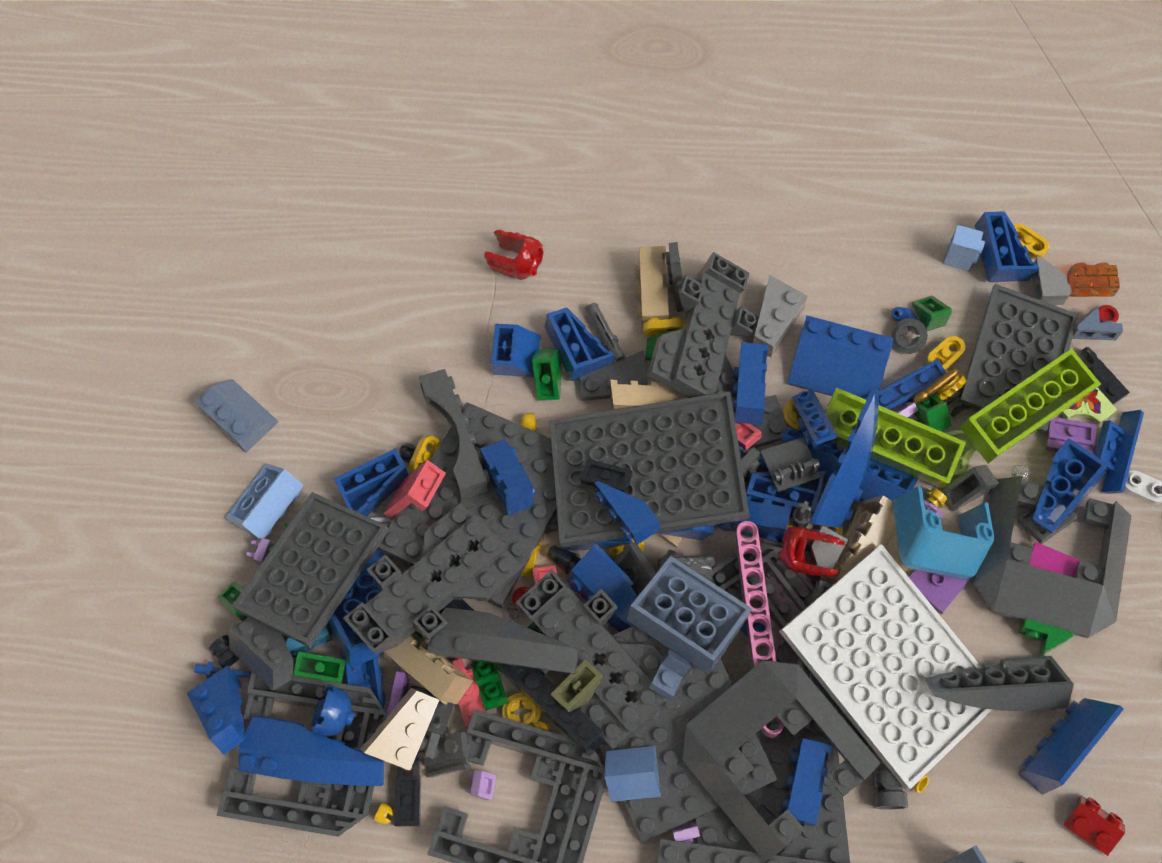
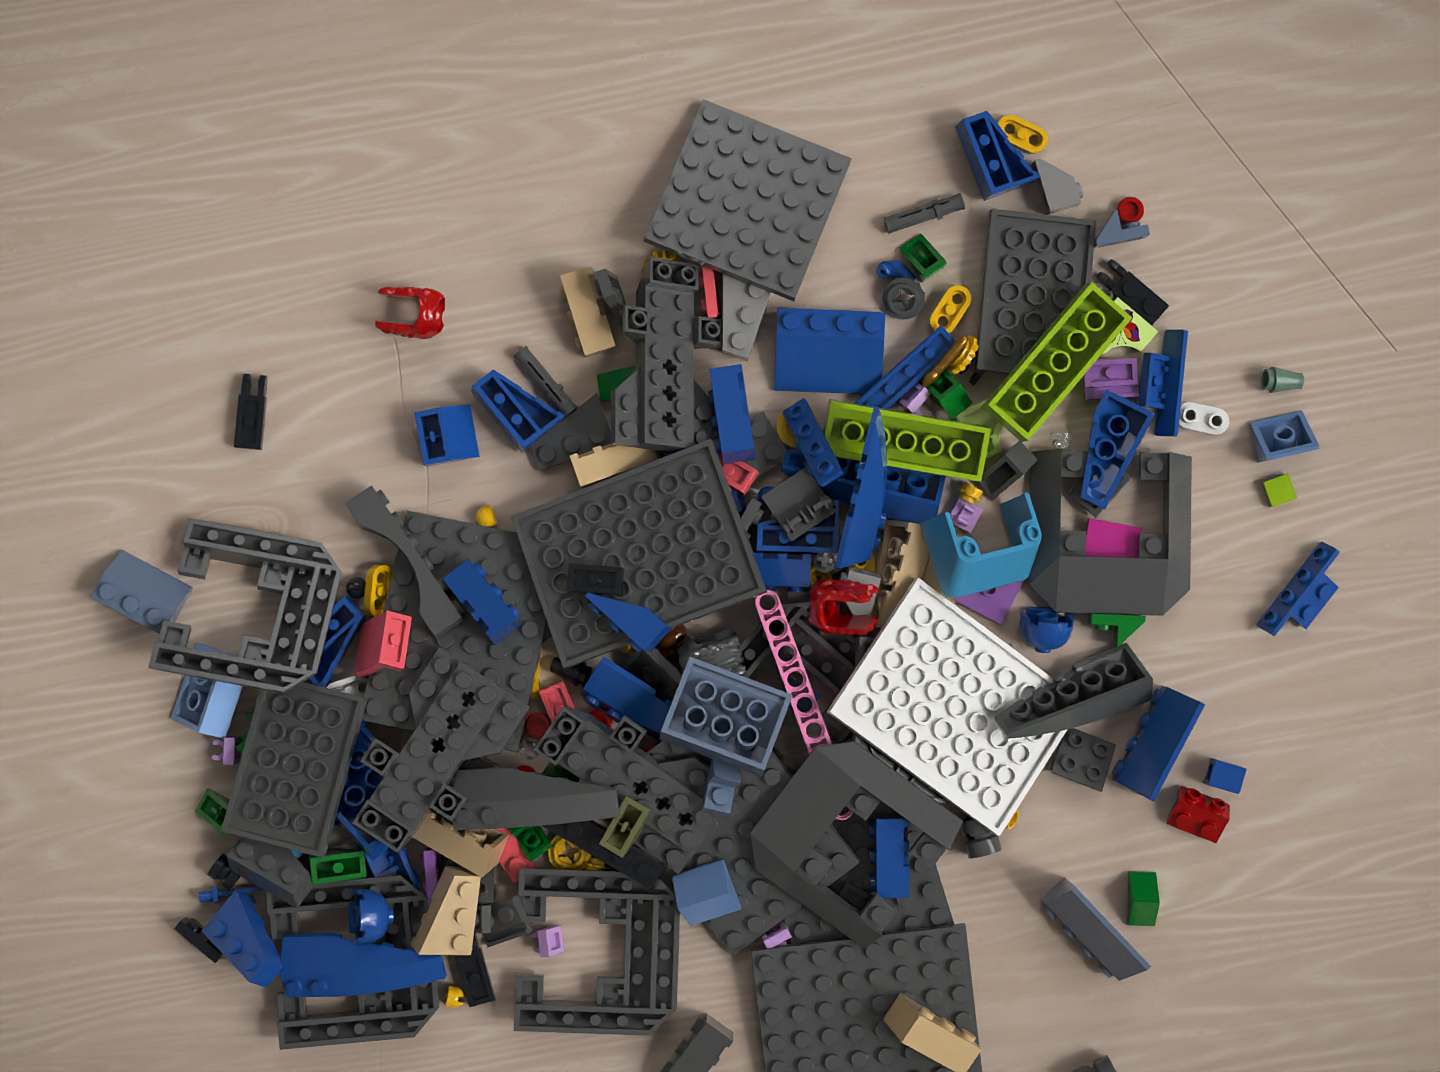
camera: 15 degrees left, 20 degrees up
green slope [532,348,562,401] -> none
yellow plate [643,317,684,337] -> none
light blue brick [943,225,985,271] -> none
clear orange brick [1067,262,1120,297] -> none
none -> dark grey slope [148,518,342,694]
none -> black plate [174,917,224,963]
none -> black hinge [234,374,268,450]
none -> dark grey plate [644,99,852,302]
none -> reddish brown animal [657,624,687,662]
none -> coral hinge [698,265,721,319]
none -> dark grey pin [884,193,965,234]
none -> blue cylinder [1020,606,1074,653]
none -> dark grey hinge [1050,728,1116,792]
none -> blue panel [1203,758,1247,794]

